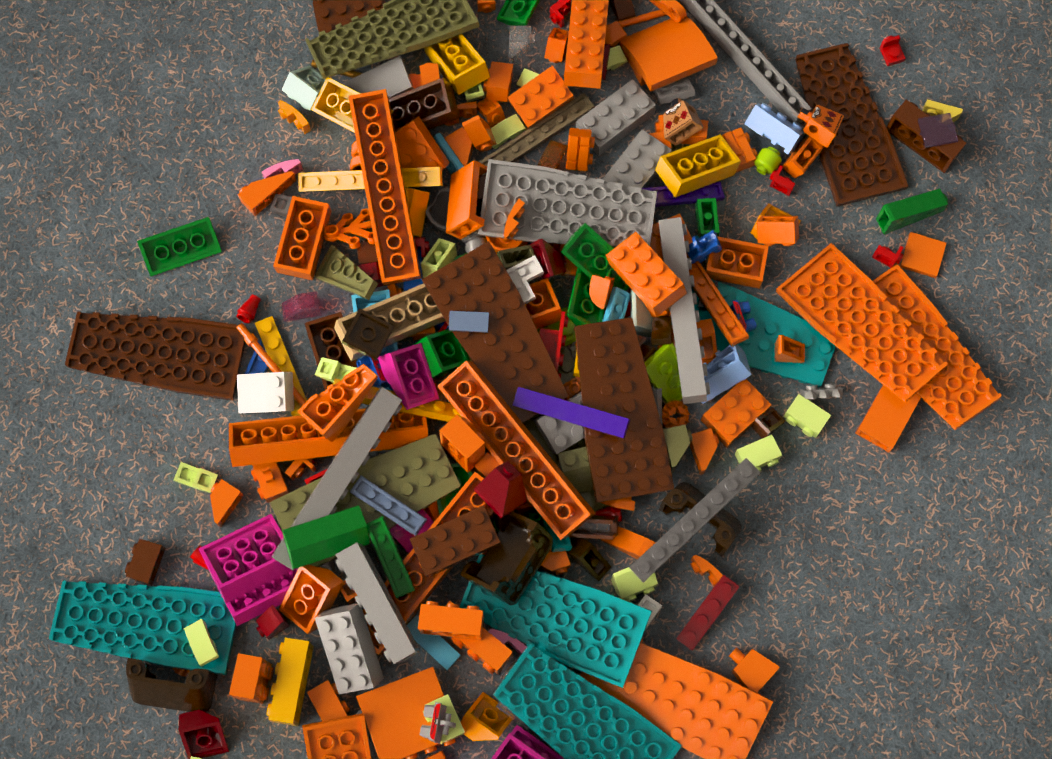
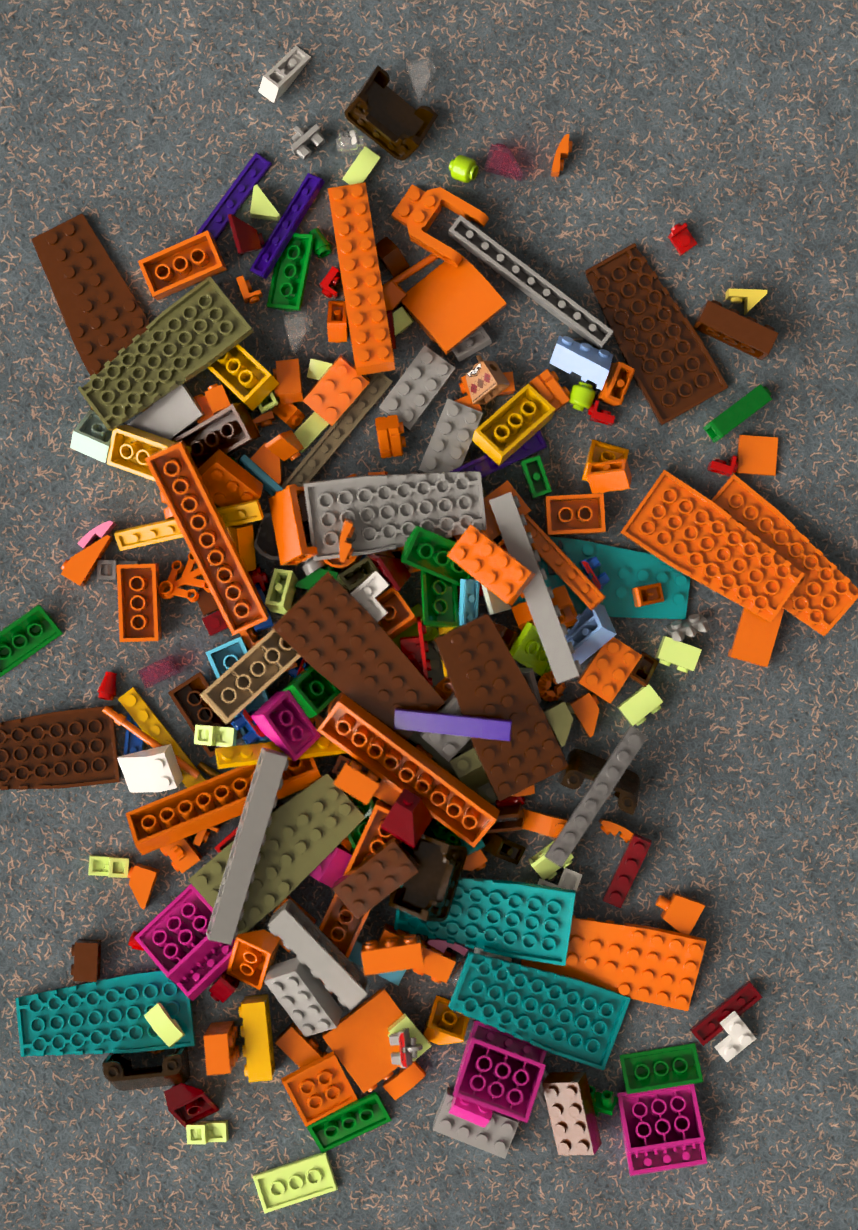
camera: 20 degrees left, 15 degrees up
light orange slope [278,100,311,134] -> none
green slope [282,505,370,569] -> none
orange wedge [297,364,378,442] -> none
olive wing [314,244,378,300] -> none
dark brown tile [342,308,394,361] -> none
sand blue tile [350,476,427,536] -> none
green tile [366,516,415,599] -> none
sand blue tile [449,311,489,333] -> none
clear orange slope [537,140,568,169] -> none
orange brick [589,275,615,310] -> none
dark brown tile [651,316,672,345] -> none
blue hips [687,230,722,264] -> none
orange torso [797,105,844,148] -> none
piece [918,113,958,148] -> none

